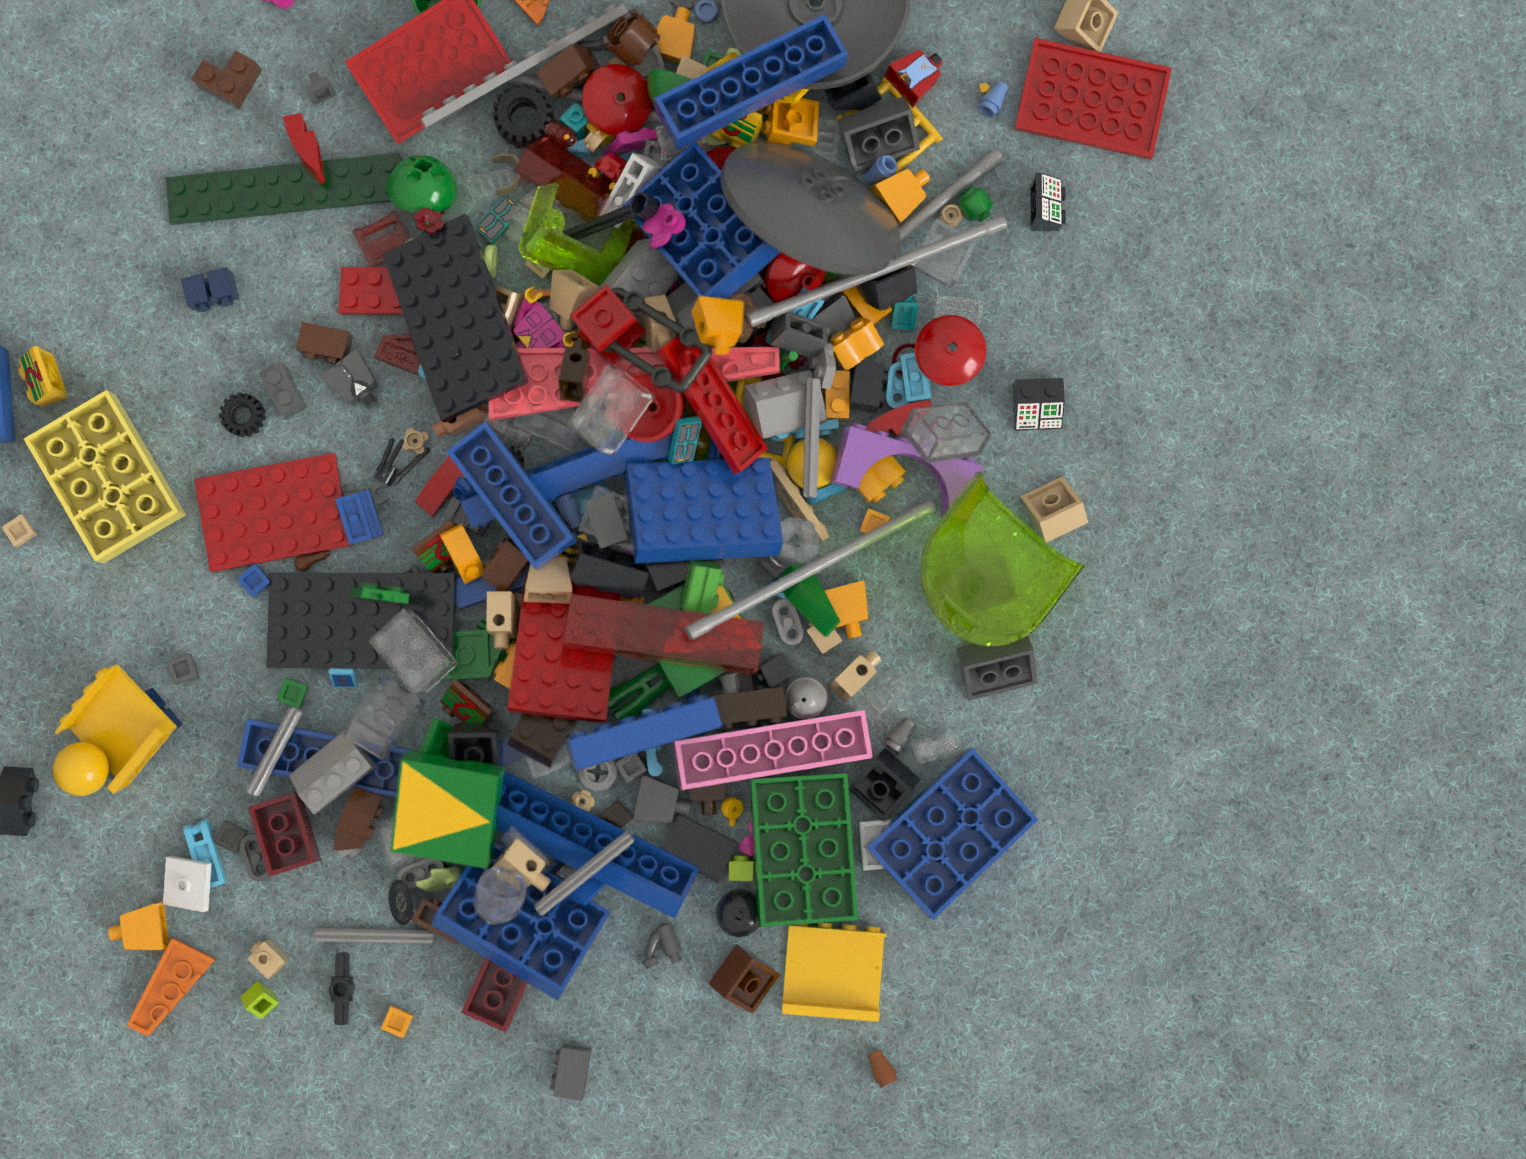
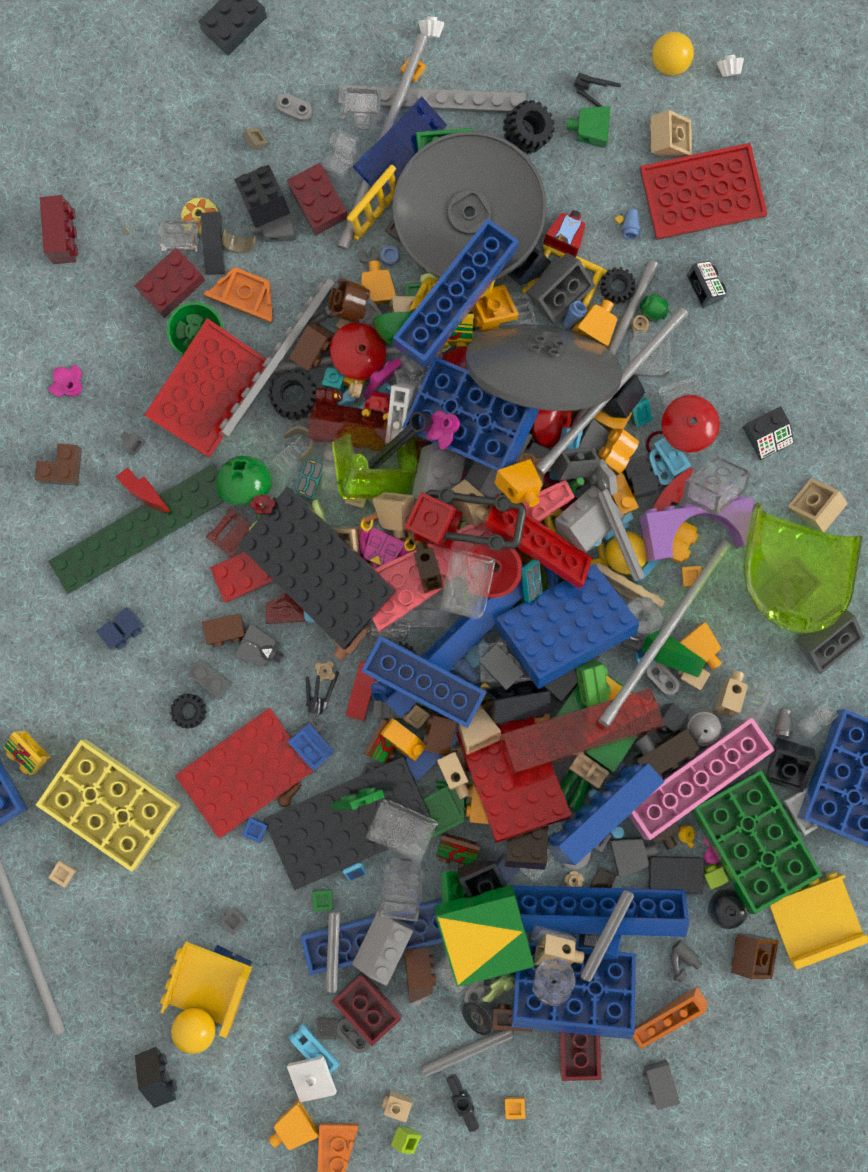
camera: 20 degrees left, 0 degrees up
none -> tan plate [402,703,430,729]
none -> tan hips [569,752,610,789]
none -> black tyre [600,267,636,304]
none -> orange slope [632,986,708,1049]

